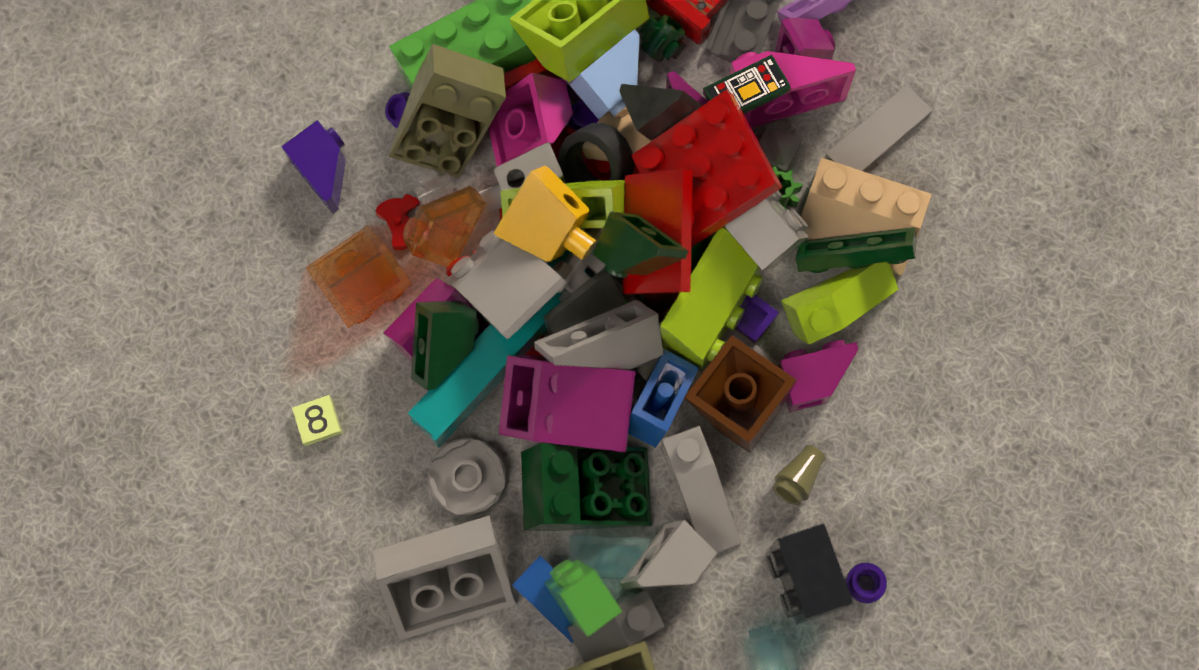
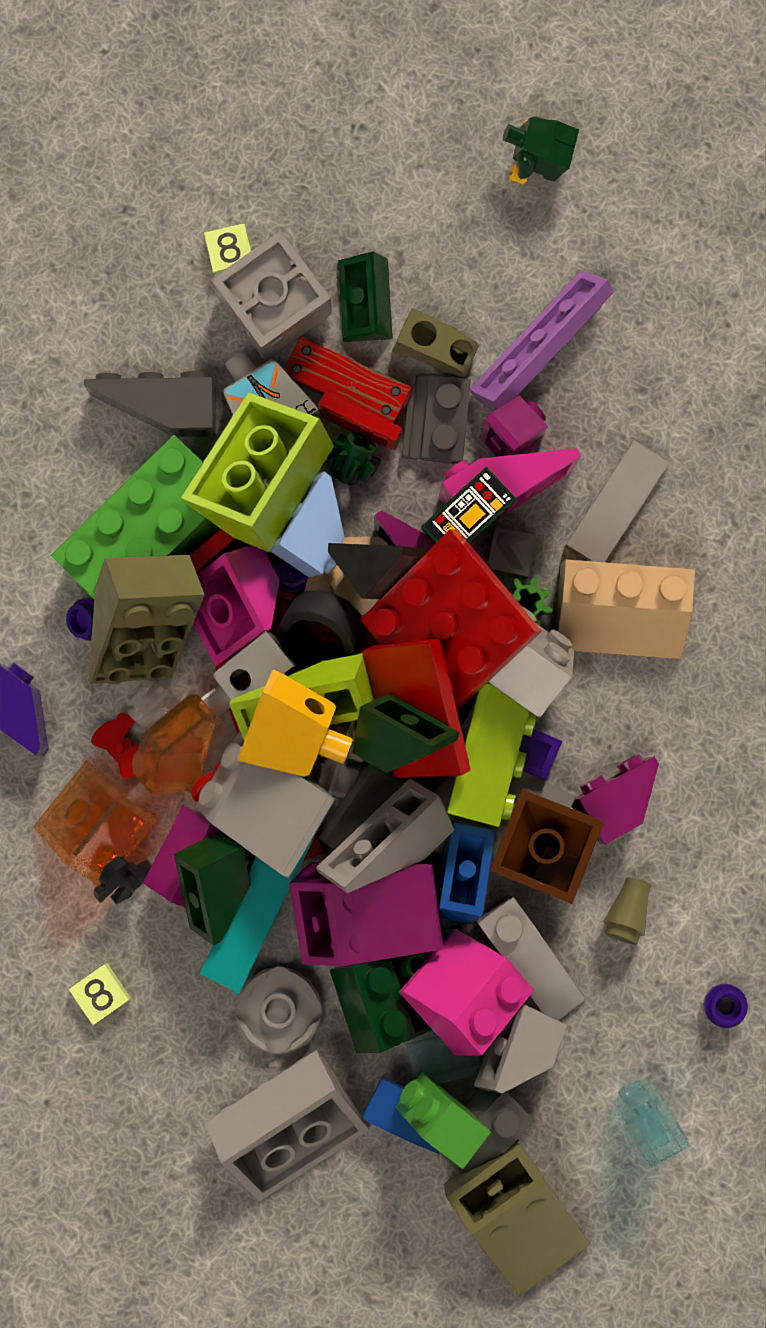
camera: 25 degrees left, 10 degrees up
black brick [766,523,853,625] -> none
lime slope [781,262,899,345] -> none
dark green plate [795,227,917,273] -> none
none -> black piece [94,856,152,904]
none -> dark pink slope [399,929,534,1056]

